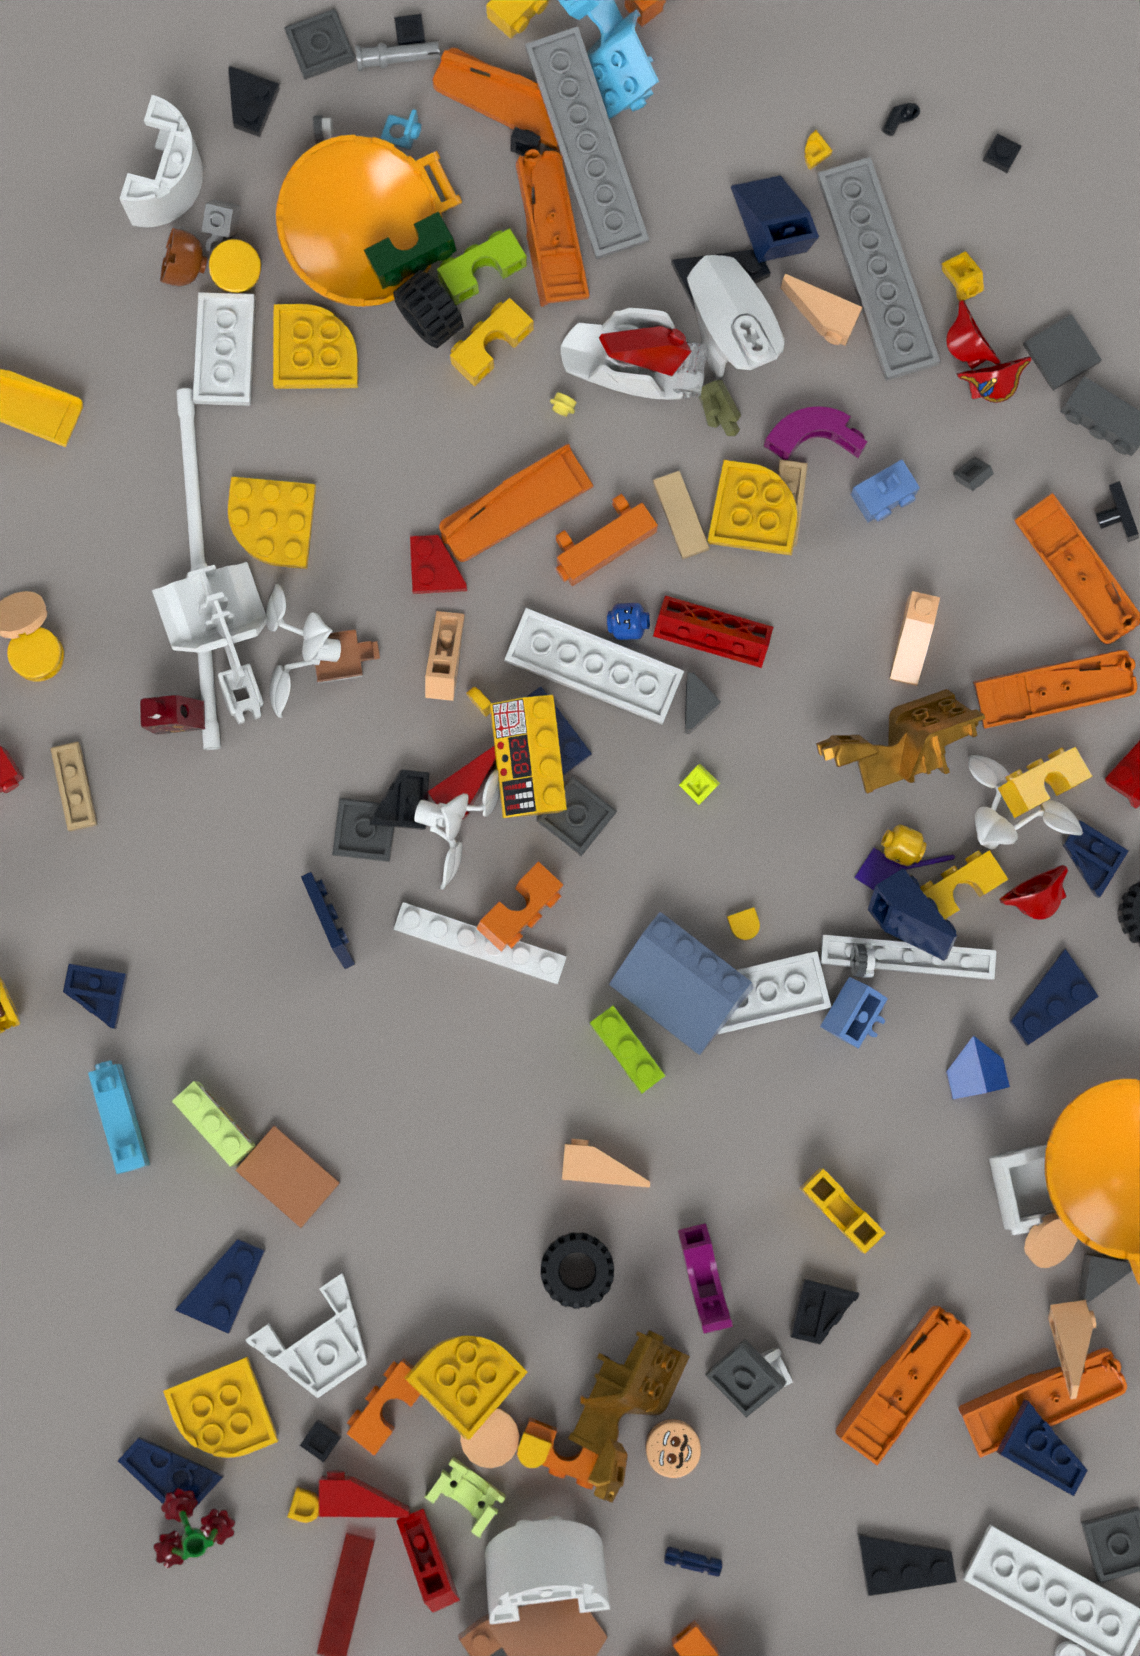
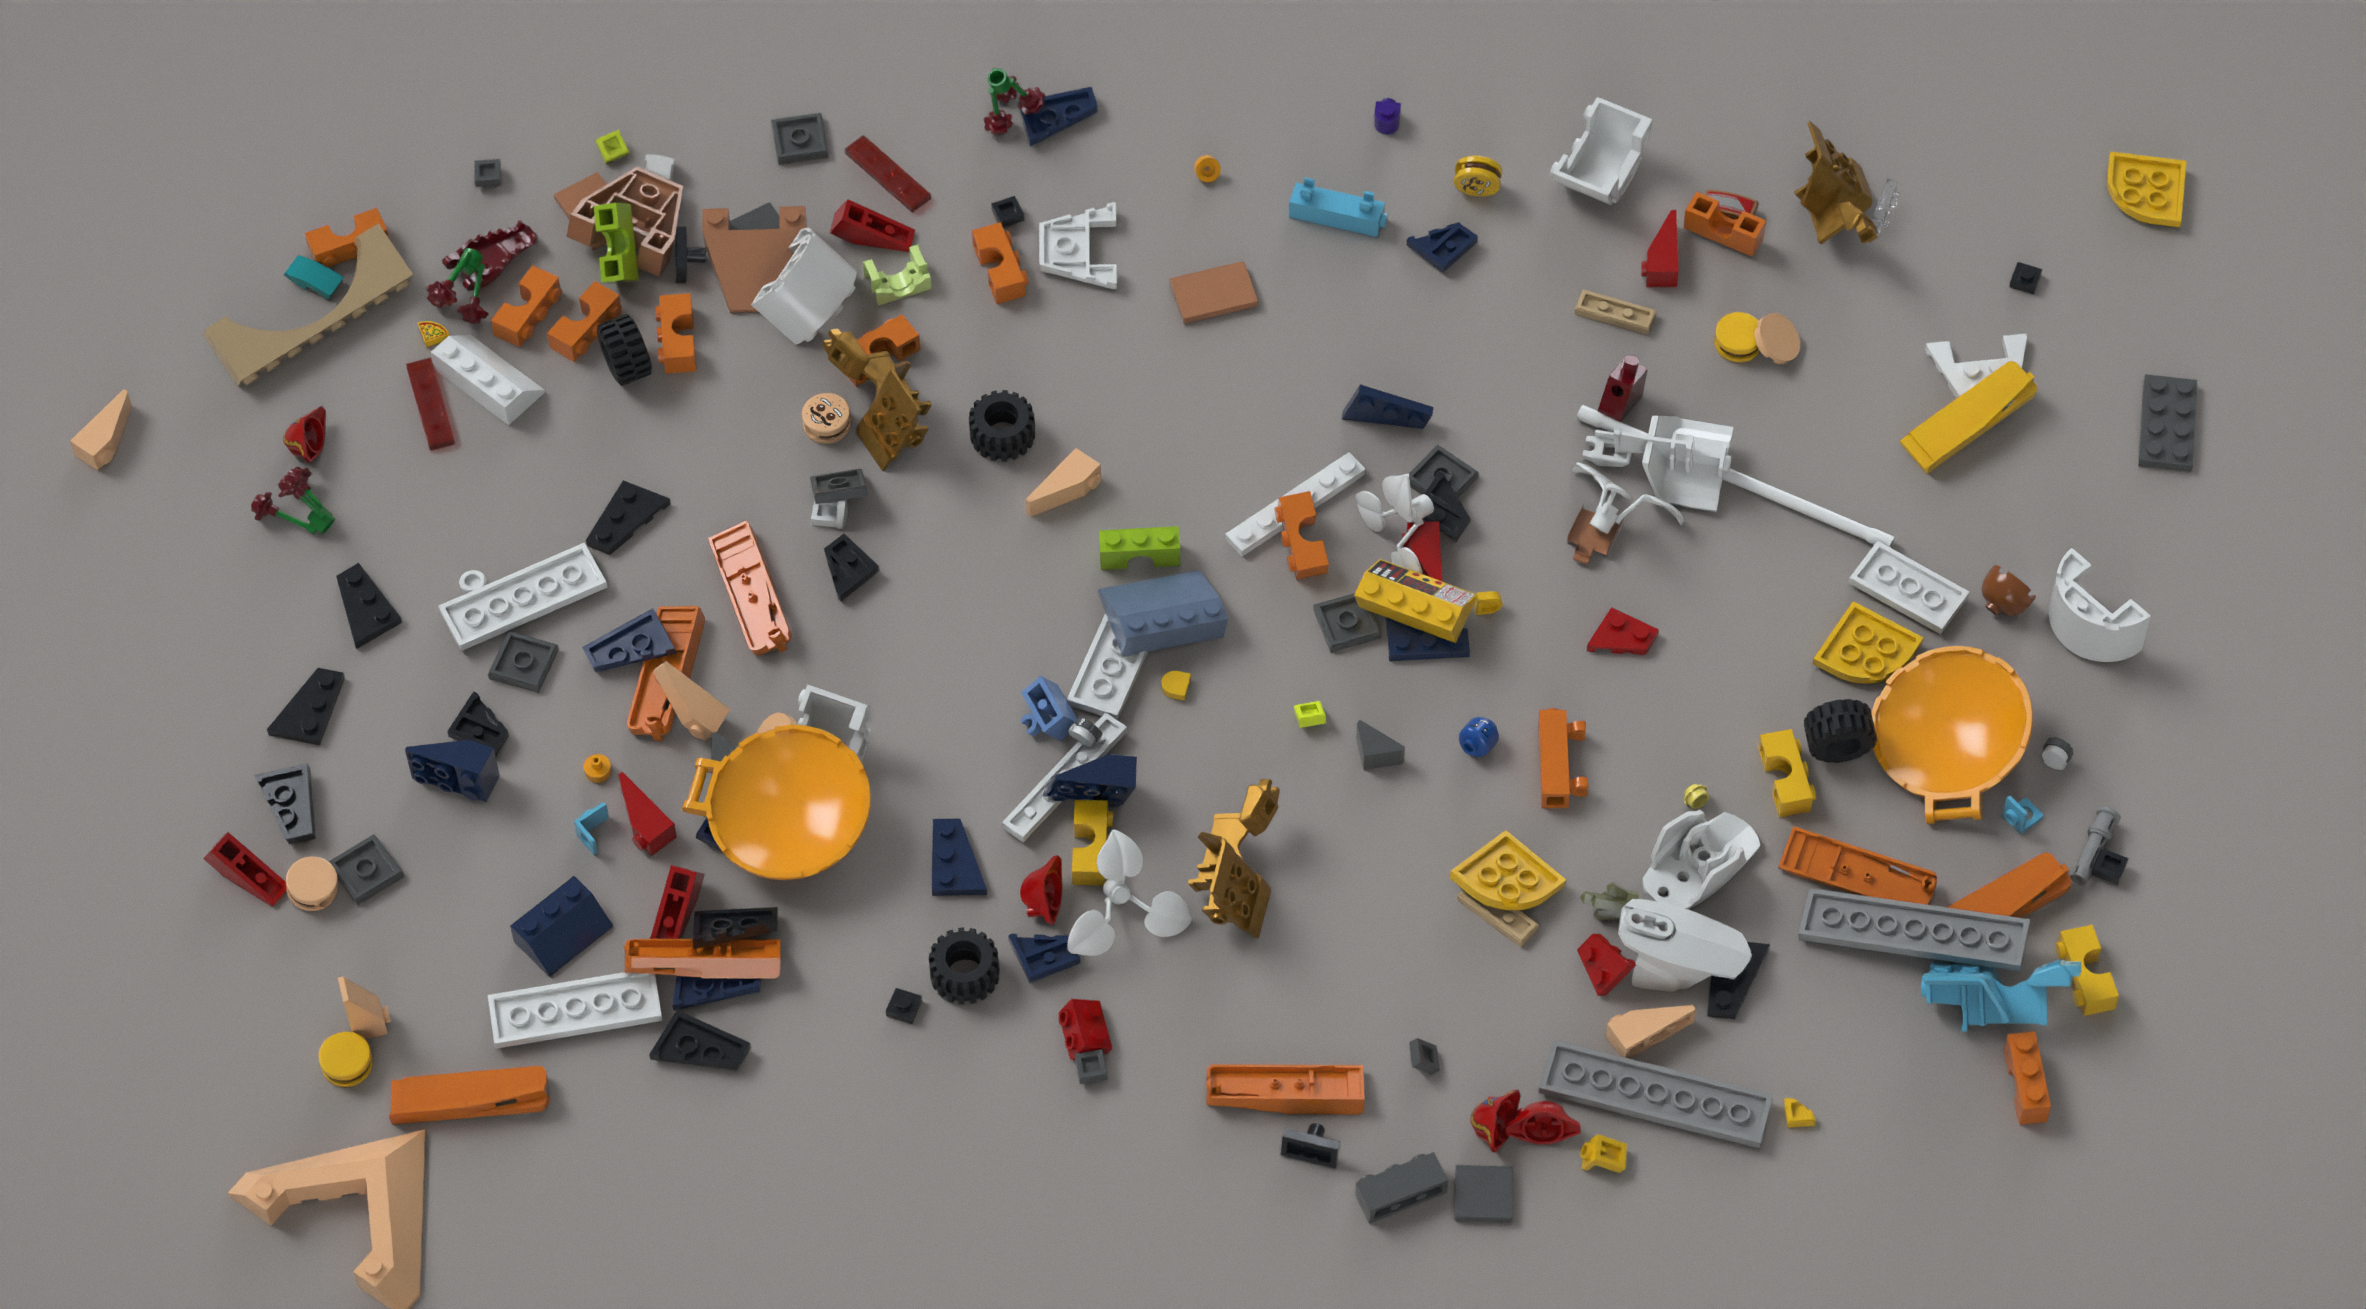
camera: 125 degrees right, 25 degrees down
yellow plate [163,1356,279,1458] -> none
yellowish green brick [172,1081,256,1167] -> none
dark blue wing [175,1239,266,1334] -> none
light grey brick [202,199,241,251] -> none
yellow head [209,239,261,294] -> none
black wing [228,66,280,137] -> none
yellow plate [228,477,316,569] -> none
dark grey tile [284,9,355,80] -> none
yellow tile [287,1487,319,1523] -> none
red slope [318,1470,410,1518] -> none
dark green arch [364,212,457,289] -> none
yellow plate [404,1335,528,1440] -> none
light nougat slope [425,611,464,701] -> none
lime arch [437,228,527,305] -> none
orange piece [439,444,593,562] -> none
light nougat tile [460,1408,520,1468] -> none
white plate [504,608,684,725] -> none
black plate [510,127,541,156] -> none
yellow tile [517,1432,552,1468] -> none
red slope [599,326,692,376] -> none
tan tile [653,471,709,560] -> none
red fence [653,595,774,668] -> none
dark blue axle [664,1547,723,1577] -> none
clear piece [673,342,709,399] -> none
magenta arch [677,1223,733,1334] -> none
dark blue slope [731,175,819,263] -> none
magenta arch [764,406,868,460] -> none
yellow arch [799,1168,886,1254] -> none
medium blue brick [850,460,920,523] -> none
dark purple piece [854,848,955,890] -> none
yellow head [881,824,927,866] -> none
black arm [882,103,920,136] -> none
light nougat slope [889,591,940,686] -> none
slope [946,1035,1010,1099] -> none
orange piece [973,650,1137,729] -> none
black plate [983,133,1022,173] -> none
yellow arch [998,747,1092,818] -> none
none -> light orange tile [1194,155,1221,182]
none -> red wing [1577,934,1636,996]

